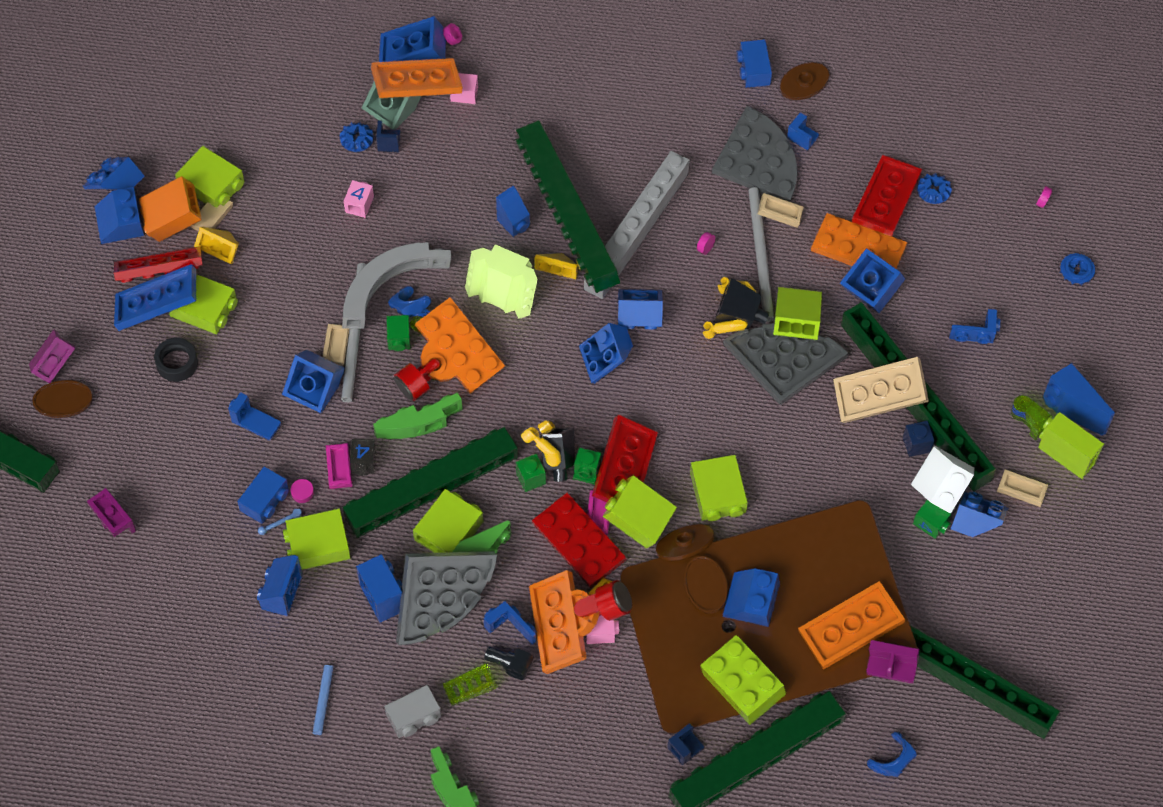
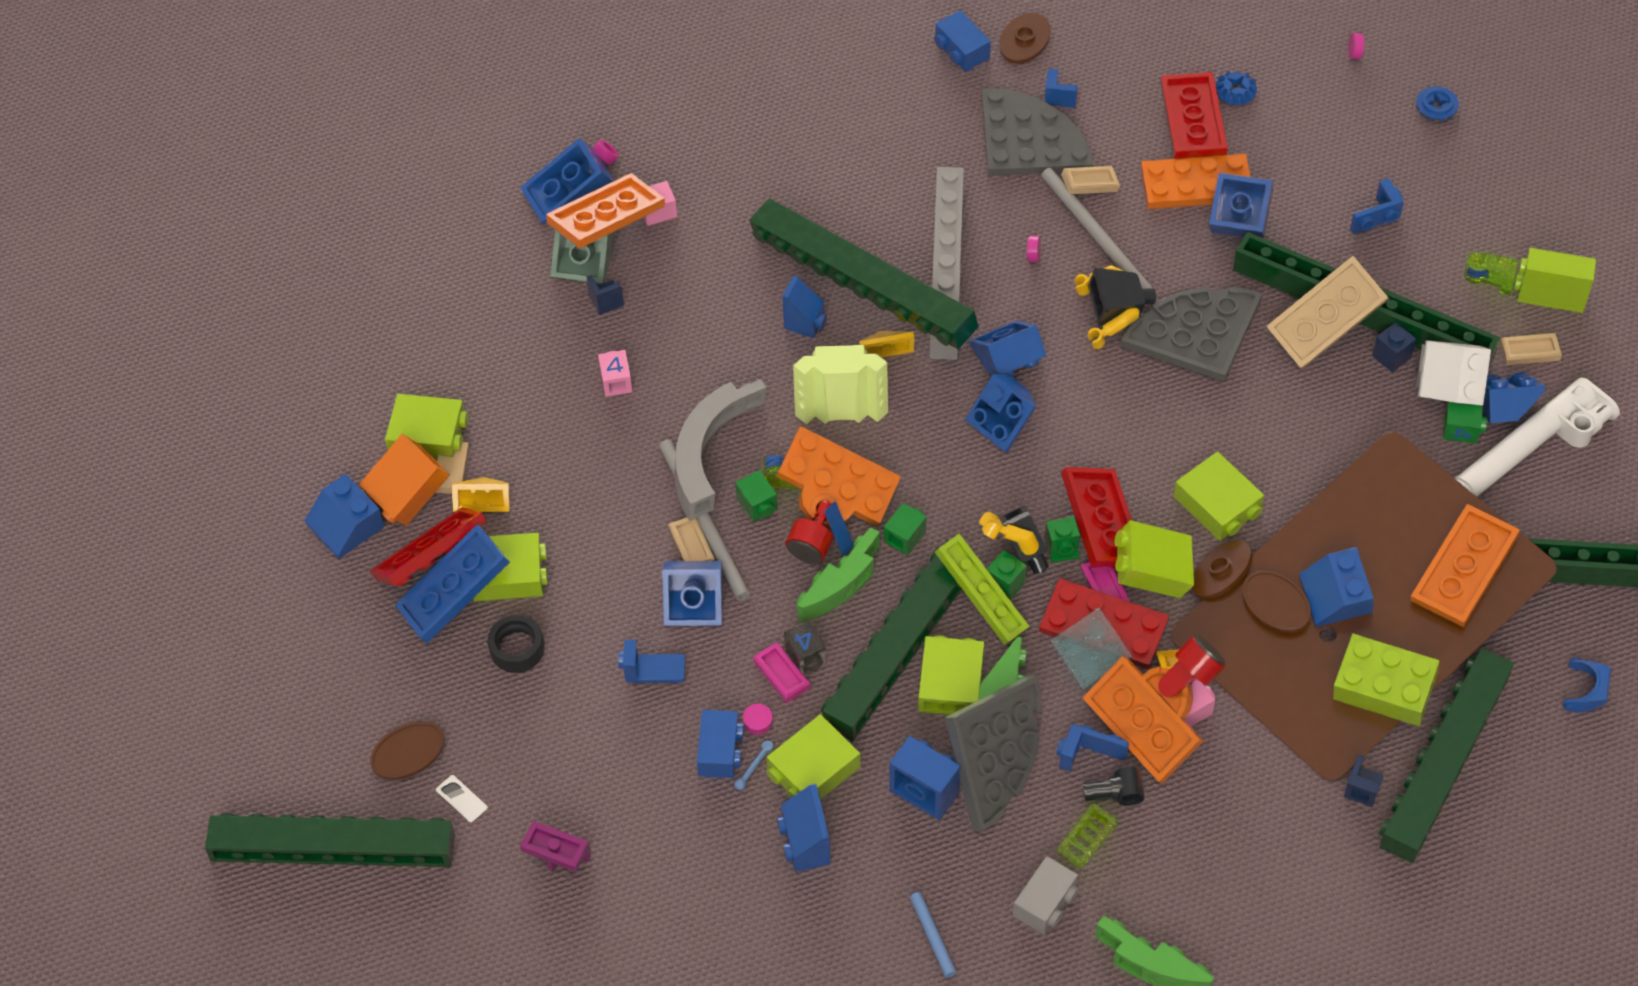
camera: 25 degrees left, 5 degrees down
magenta panel [29,329,75,383] -> none
blue slope [83,157,145,190] -> none
blue gear [340,122,374,152] -> none
blue helmet [388,286,431,317] -> none
lime brick [773,287,822,340] -> none
magenta panel [866,640,919,684] -> none
blue slope [1043,363,1115,436] -> none
none -> white sticker [436,775,488,822]
none -> blue sticker [825,502,854,556]
none -> green brick [884,503,927,556]
none -> lime plate [935,533,1030,645]
none -> clear light blue plate [1050,608,1133,690]
none -> white piece [1455,378,1620,497]

